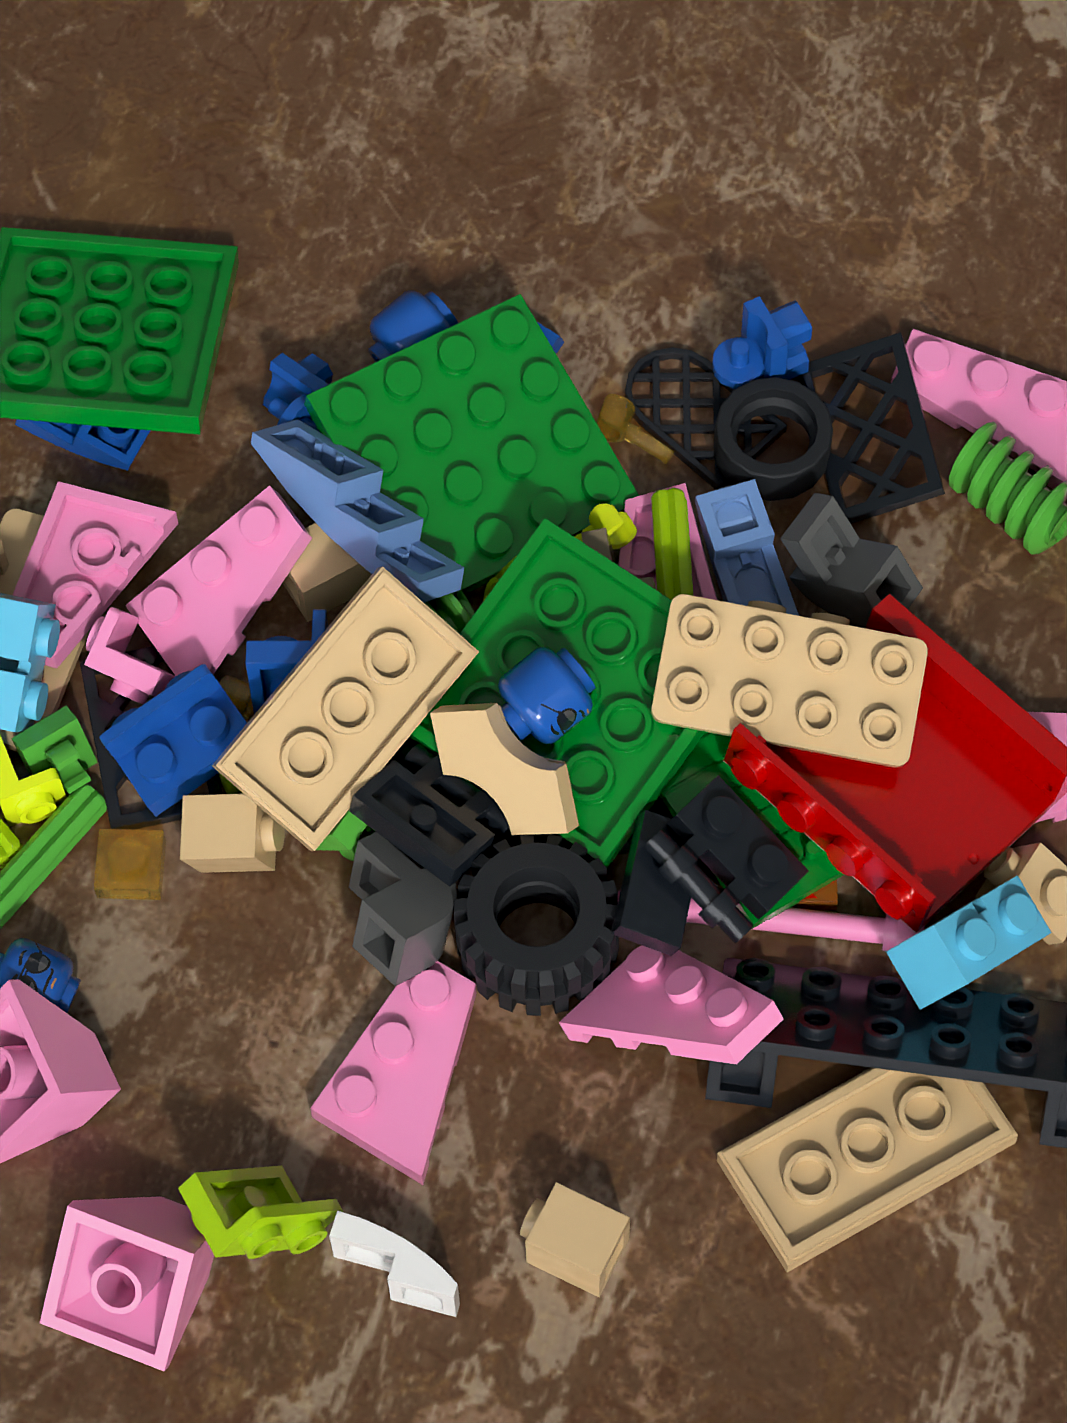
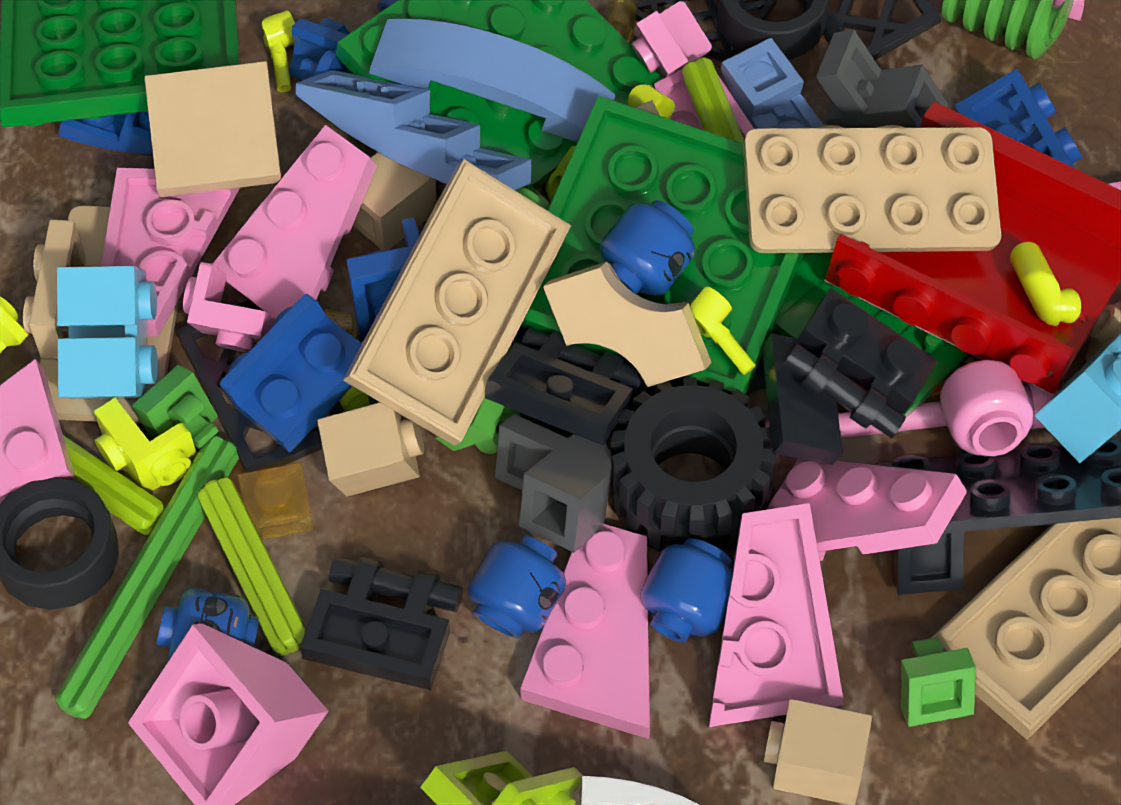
camera: 15 degrees left, 5 degrees down
none -> tan tile [145,61,282,197]
none -> lime axle [198,477,306,656]
none -> neon yellow hand [262,10,295,92]
none -> black plate [300,556,463,690]
none -> medium blue slope [369,18,615,142]
none -> blue head [468,535,566,639]
none -> bright pink bracket [631,1,712,78]
none -> blue head [640,538,733,643]
none -> neon yellow hand [690,287,756,375]
none -> bright pink wing [708,503,844,727]
none -> bright green tile [901,637,976,727]
none -> bright pink head [940,360,1033,456]
none -> blue bracket [955,69,1083,169]
none -> neon yellow arm [1010,242,1081,326]

